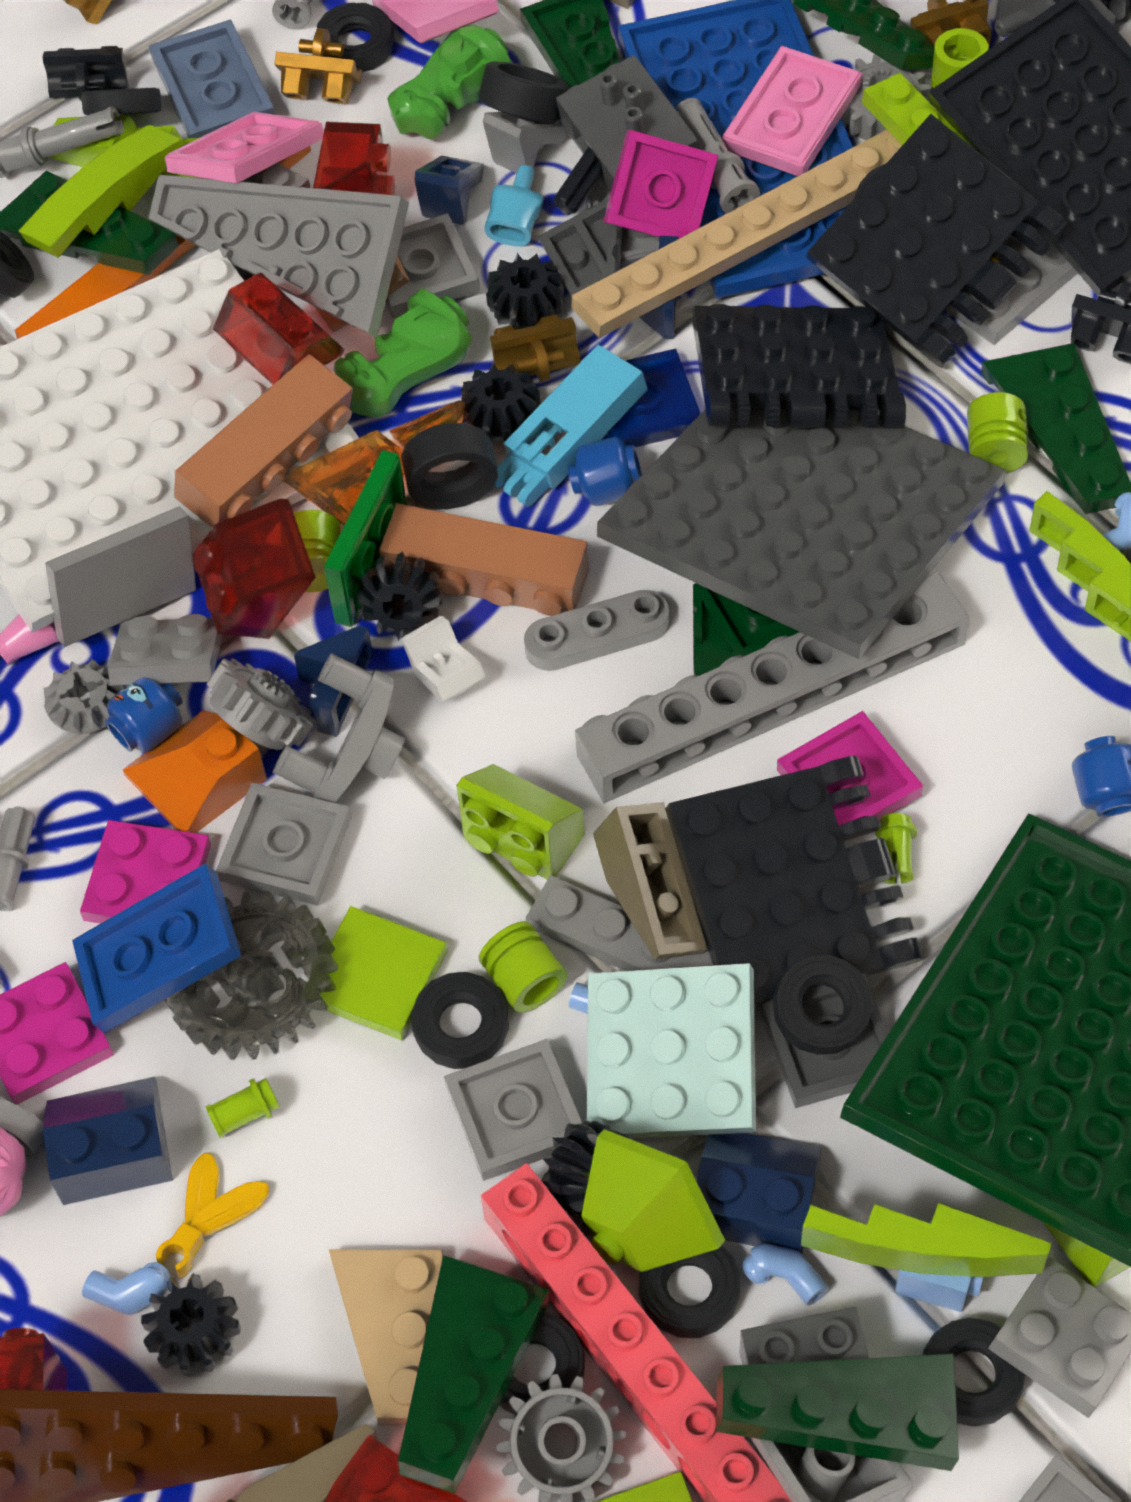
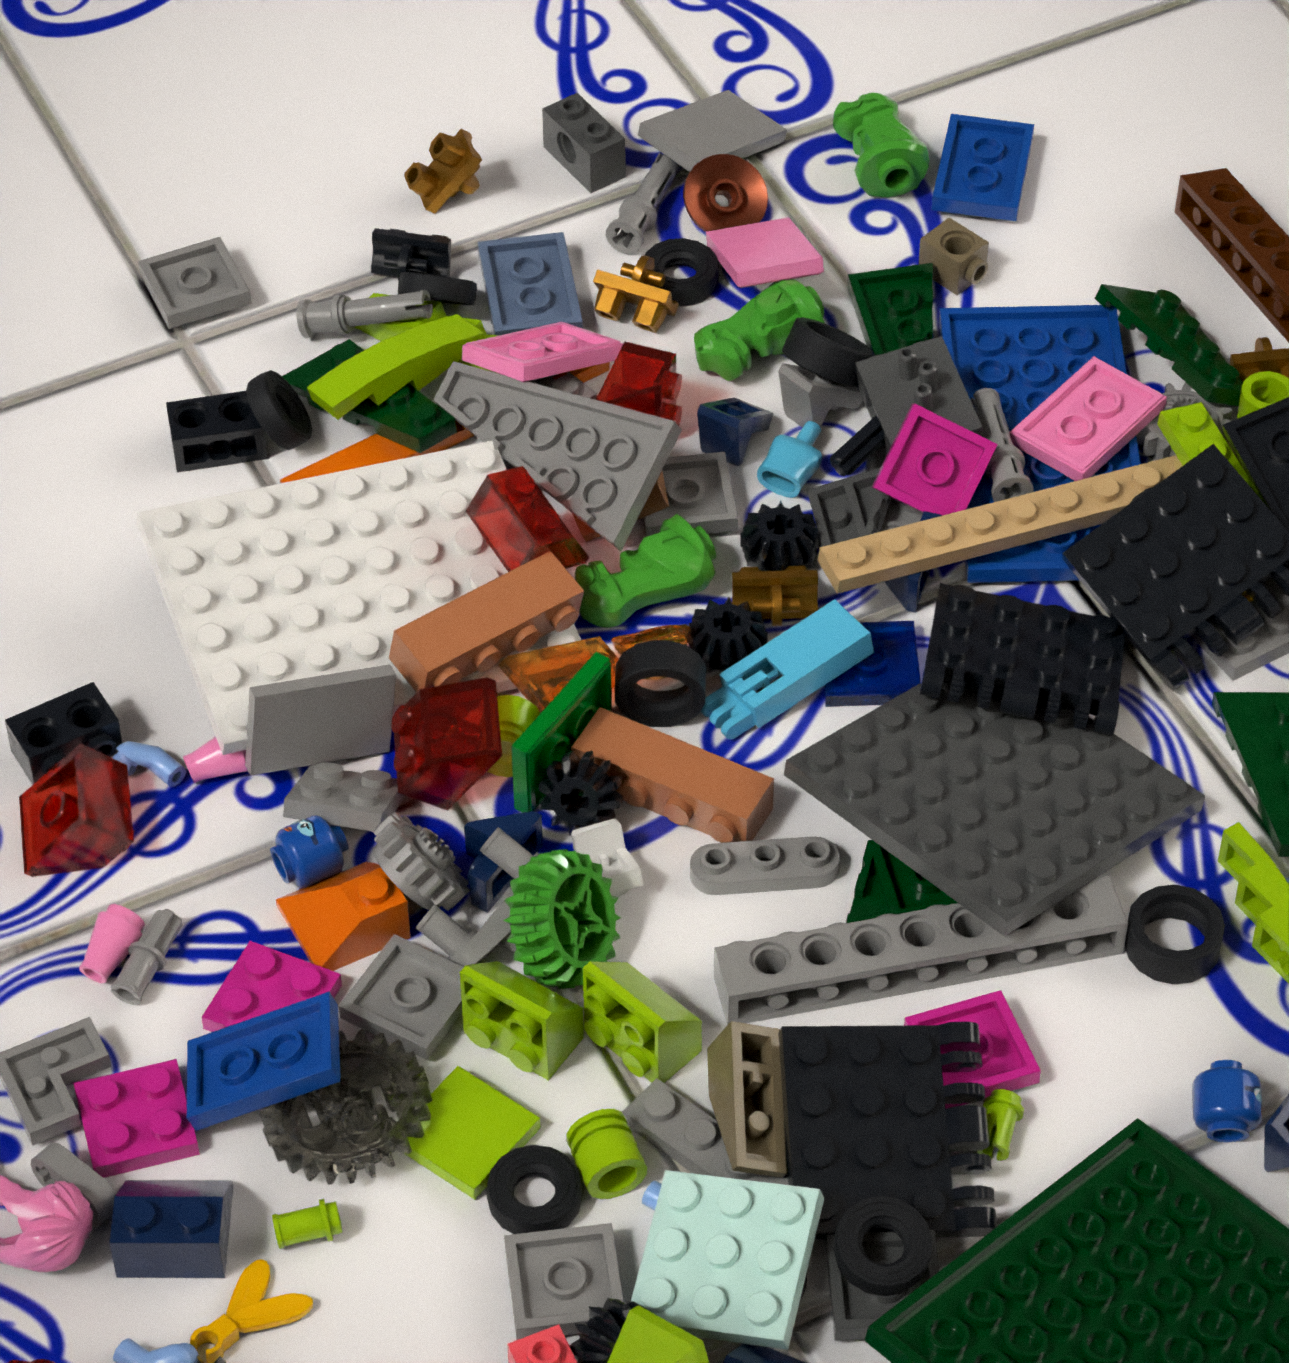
camera: 10 degrees right, 10 degrees down
light grey gear [44,659,124,734] -> none
blue head [568,437,642,506] -> none
lime piece [967,392,1028,473] -> none
none -> lime slope [459,961,584,1081]
none -> bright green gear [503,849,621,989]
none -> black tyre [1125,885,1225,984]

